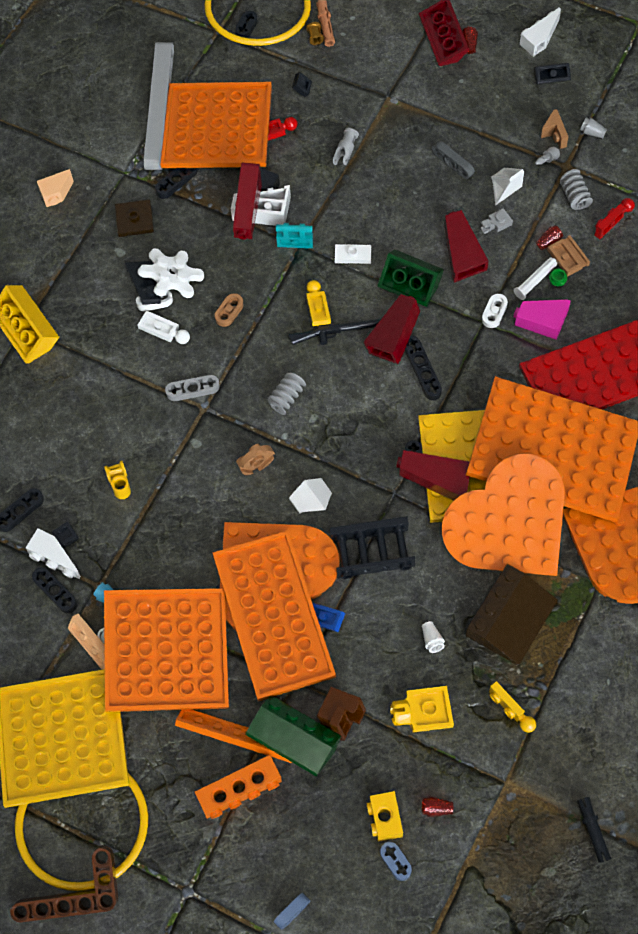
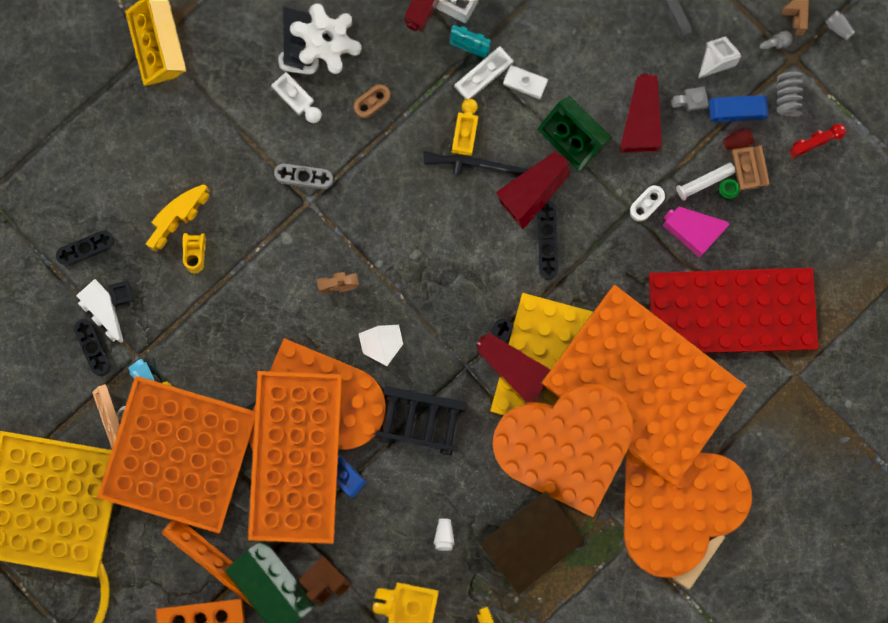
camera: 15 degrees right, 15 degrees up
light grey piece [268,373,306,415] -> none
none -> yellow slope [146,184,210,252]
none -> white plate [455,47,513,99]
none -> blue beam [709,95,769,122]

